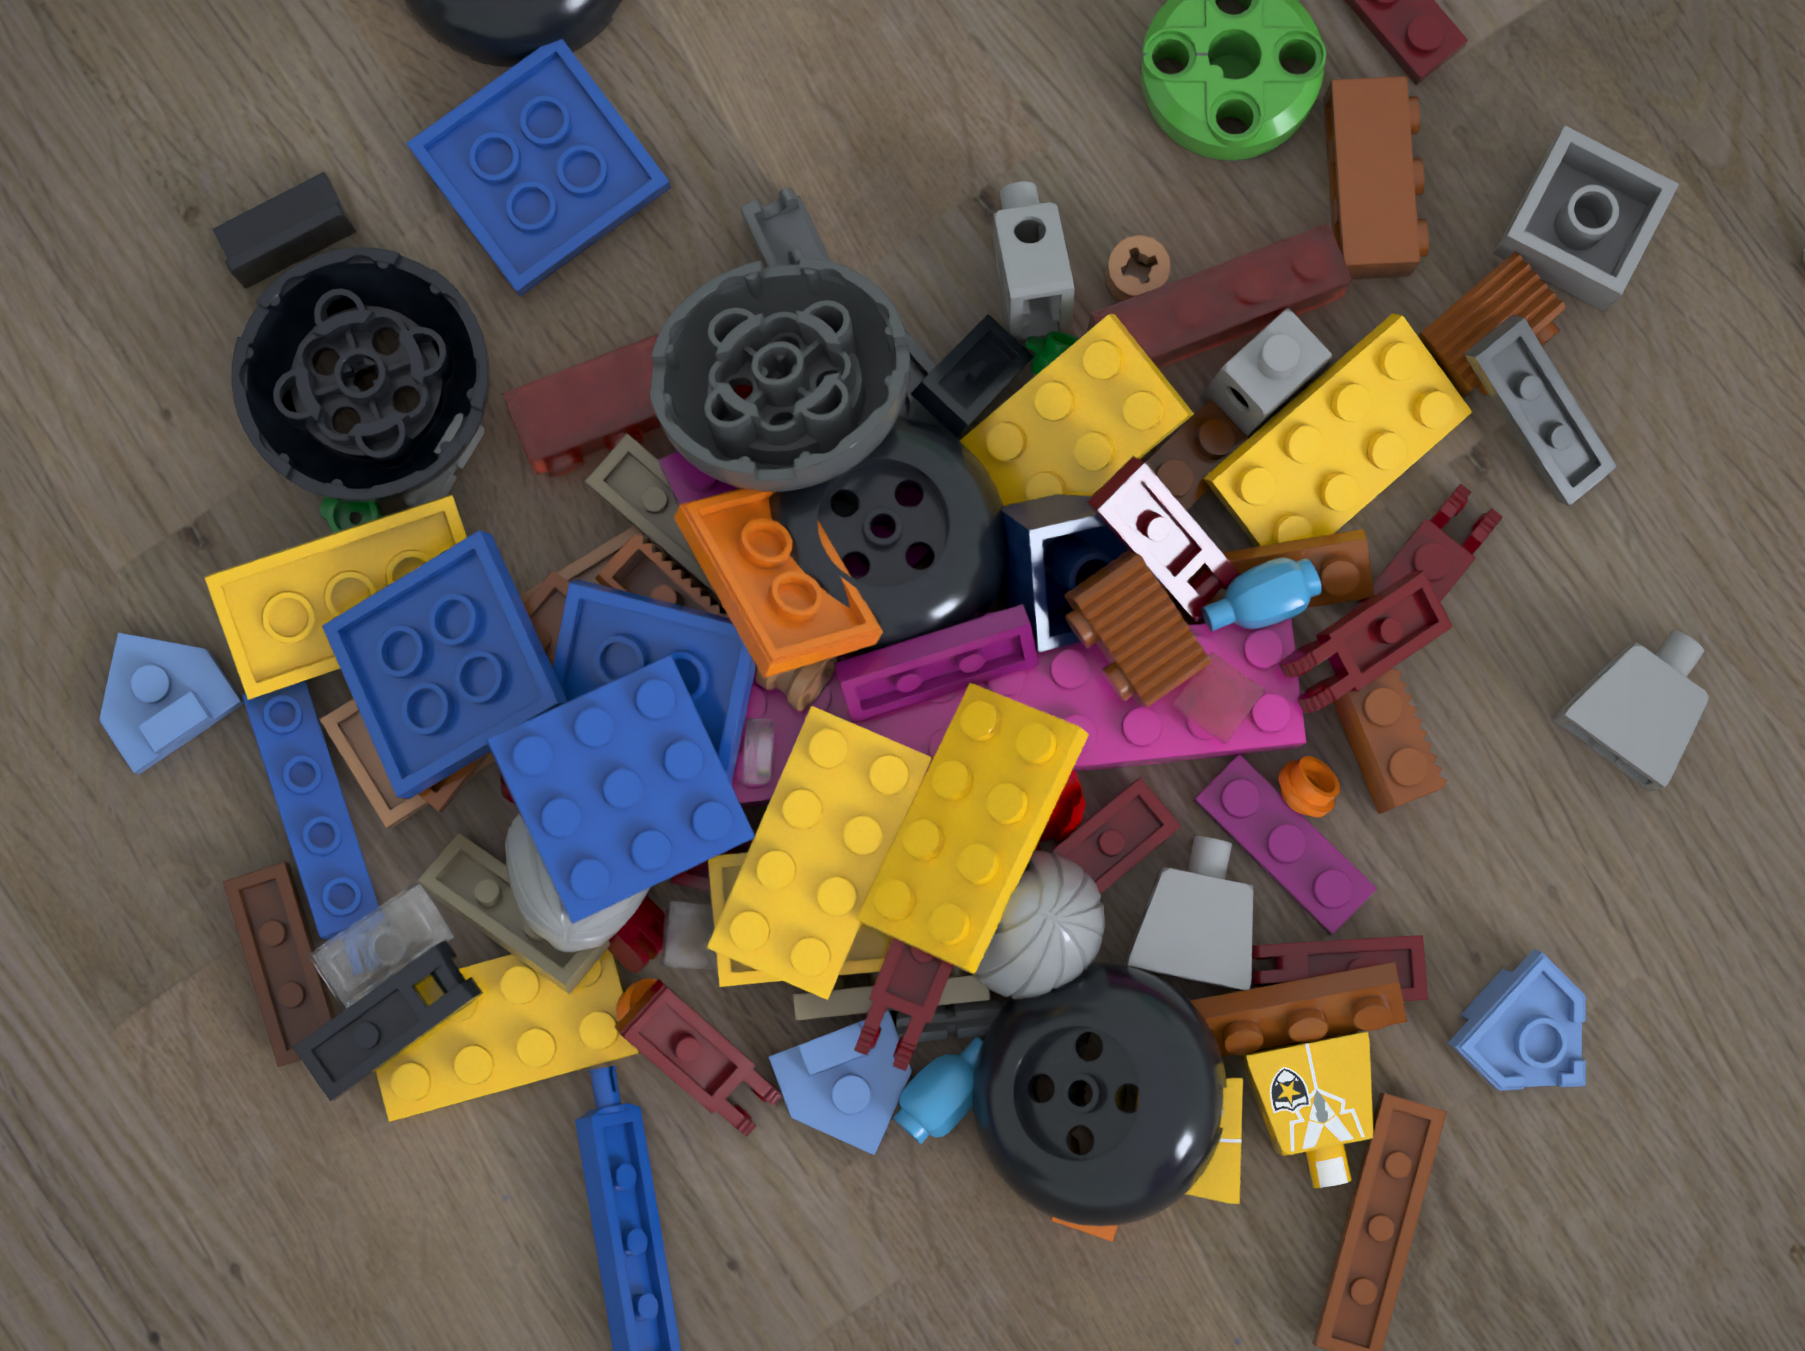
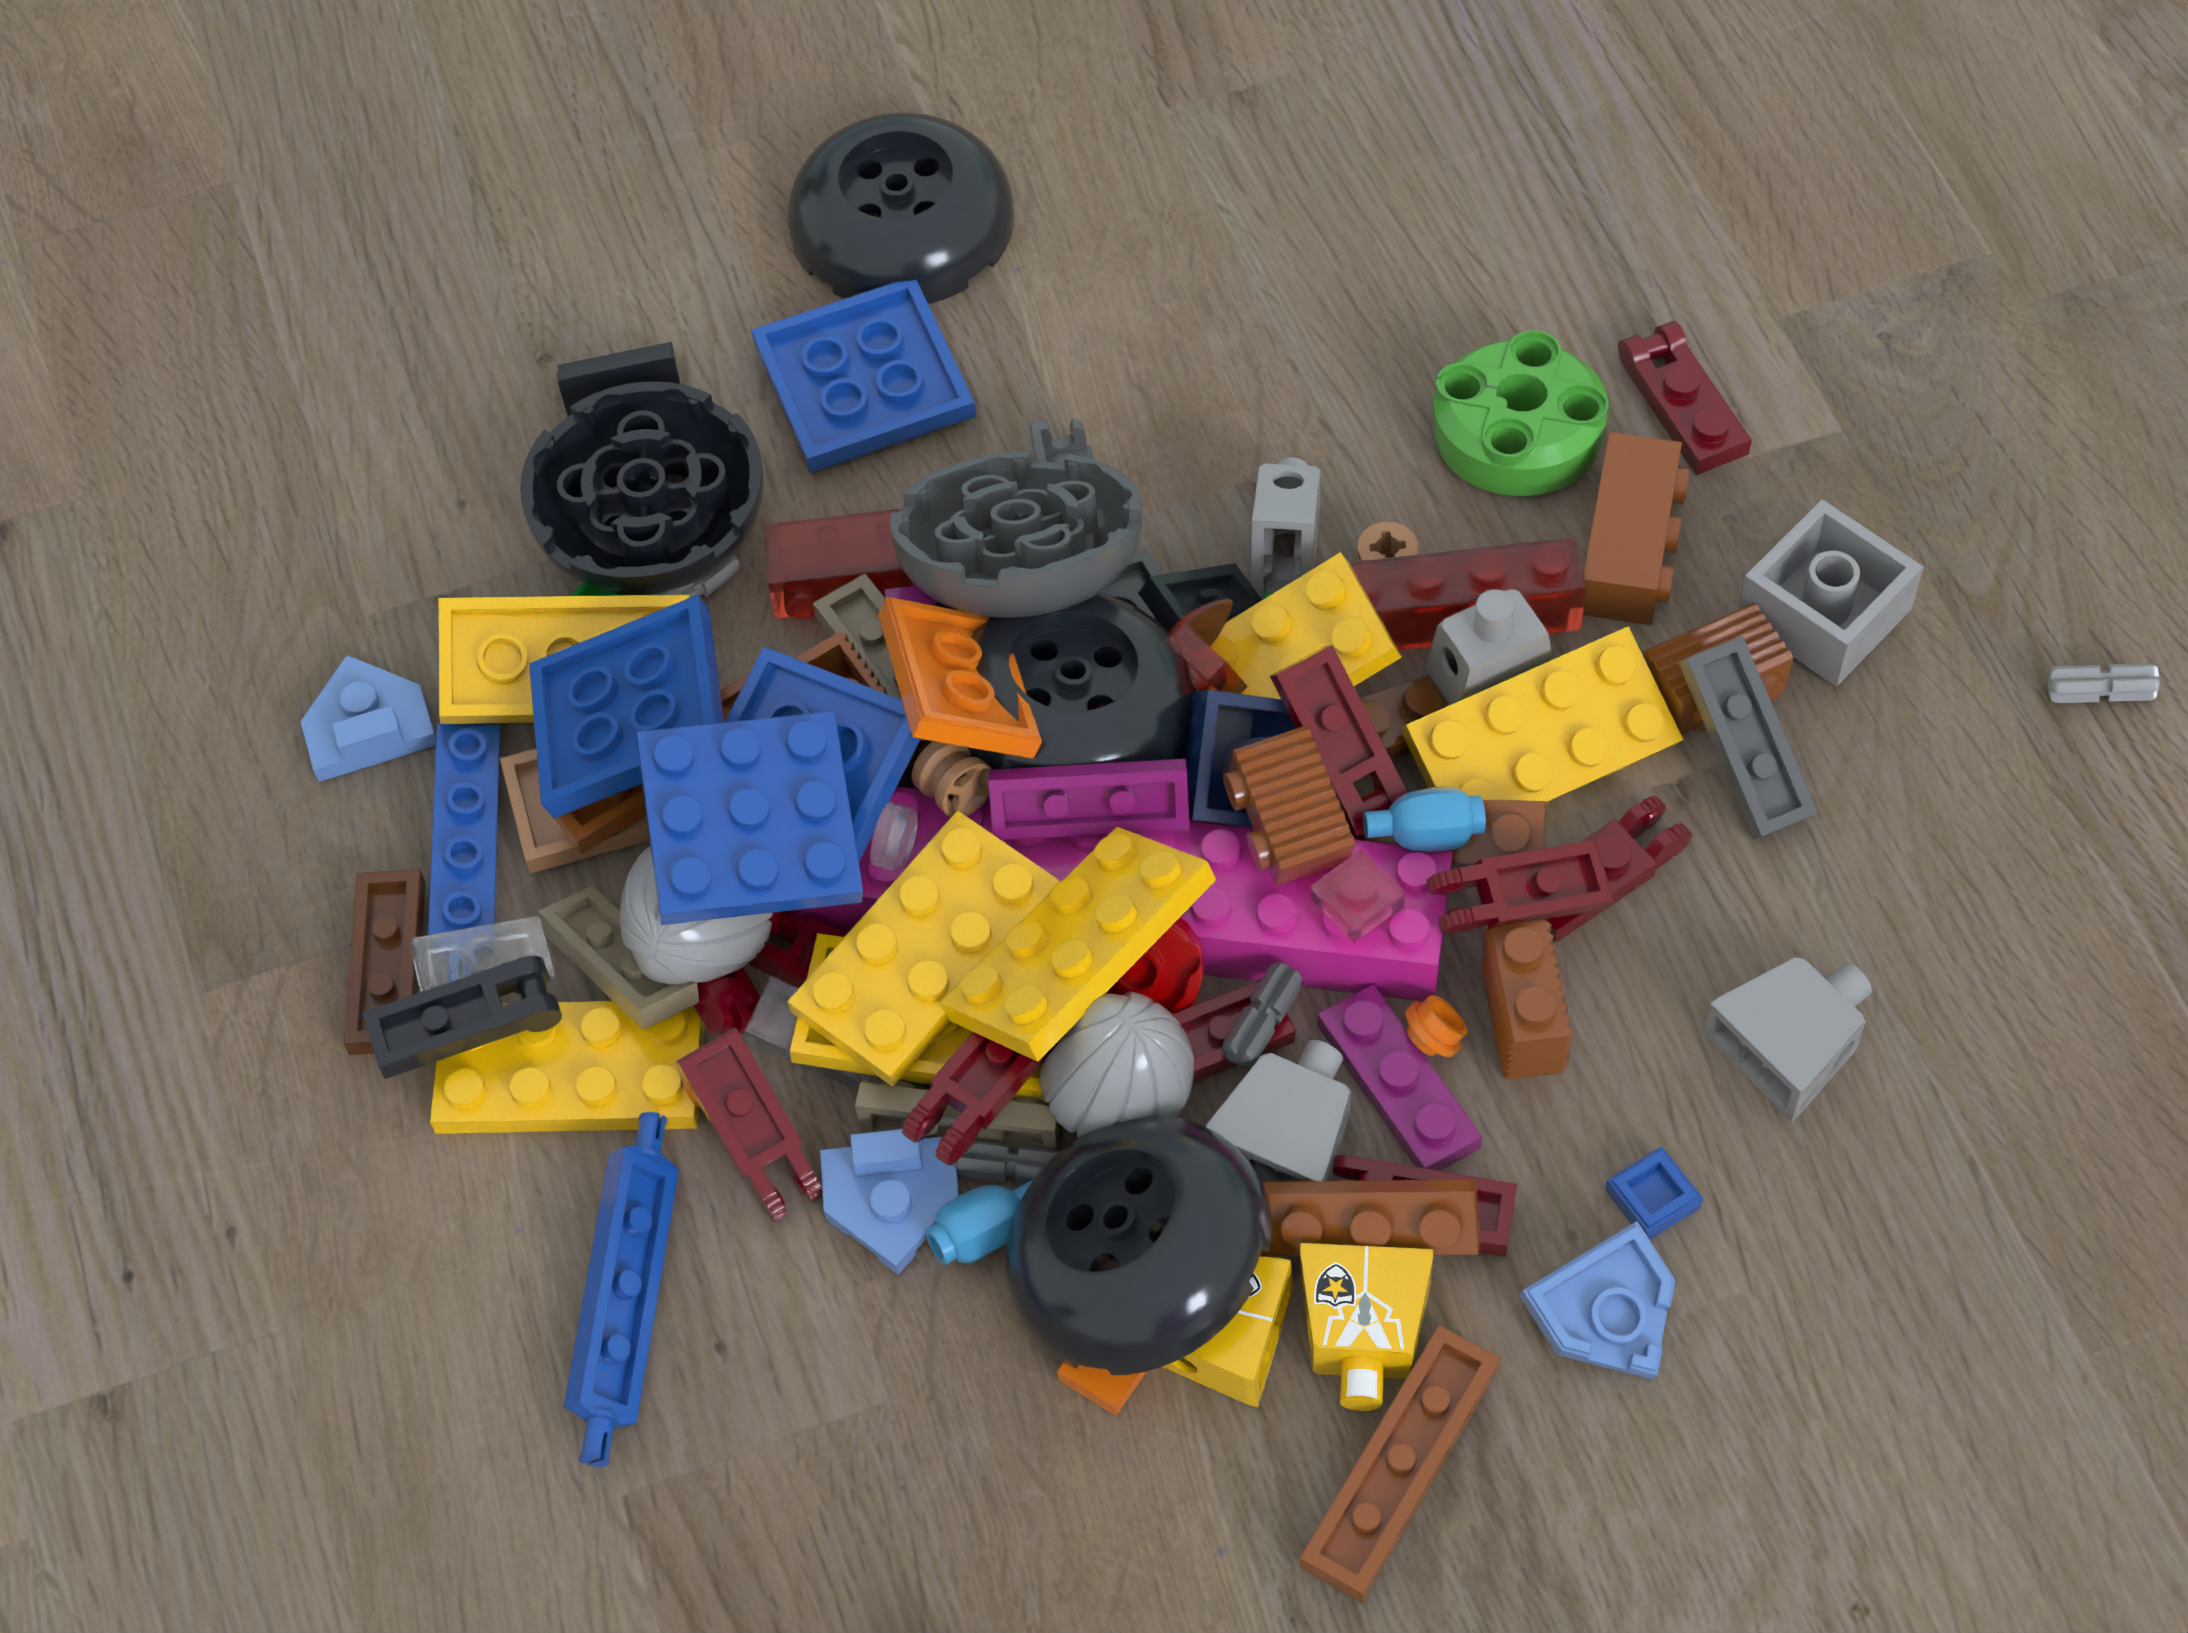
camera: 20 degrees right, 25 degrees down
none -> clear red plate [1167,598,1248,694]
none -> dark grey piece [1222,962,1302,1069]
none -> blue tile [1605,1146,1703,1240]

